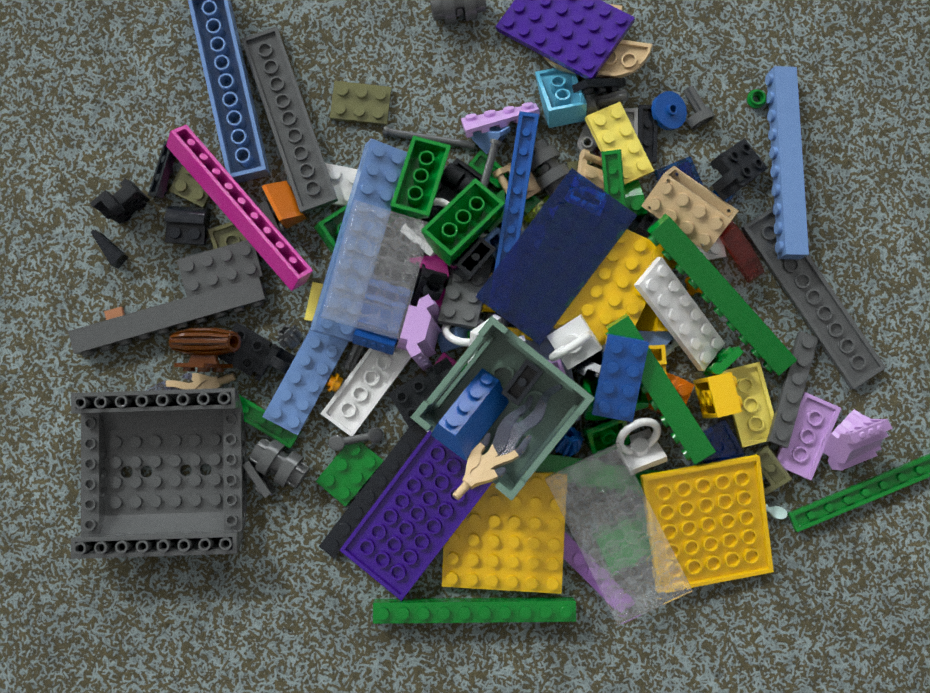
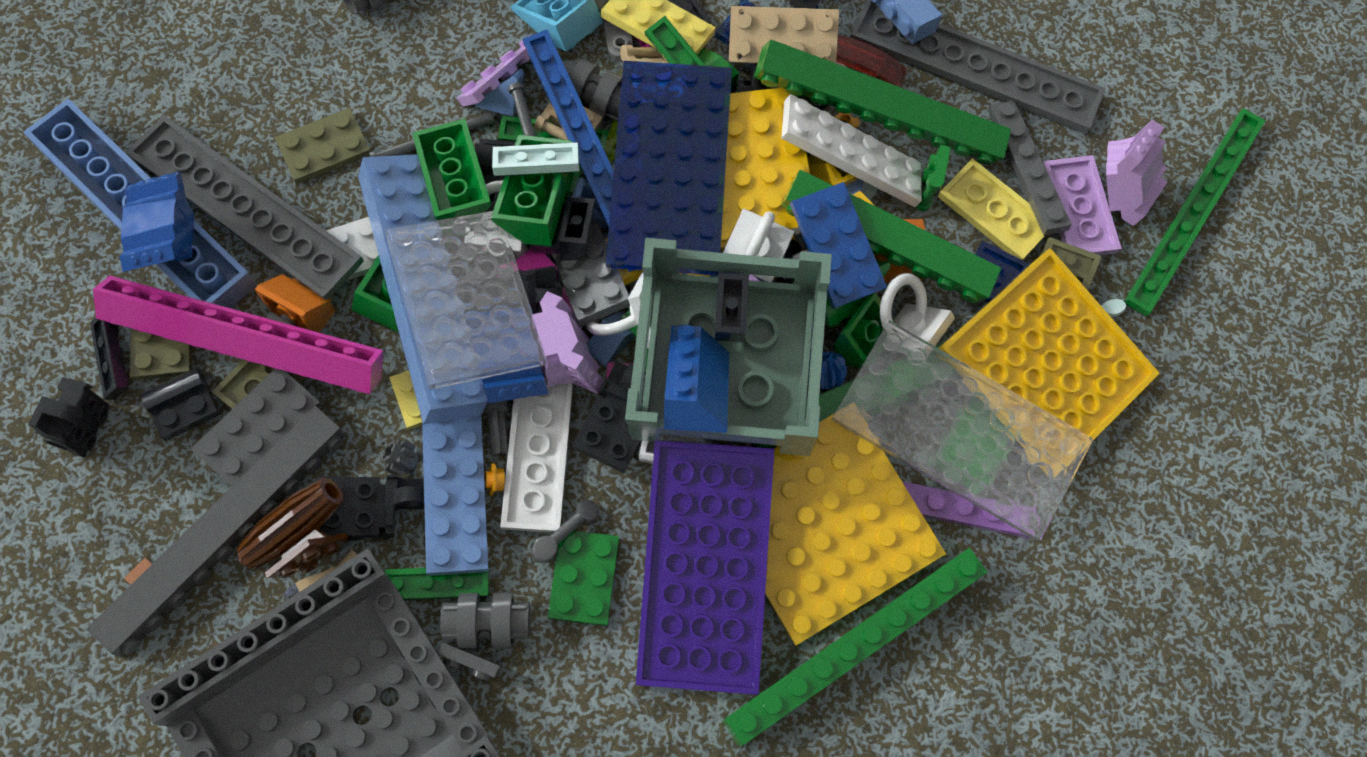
camera: 40 degrees left, 15 degrees down
black slope [91,229,128,269] -> none
black plate [319,423,428,559] -> none
piece [452,384,562,500] -> none
yellow brick [693,372,743,418] -> none
none -> blue slope [119,171,194,272]
none -> light aqua plate [492,143,579,176]

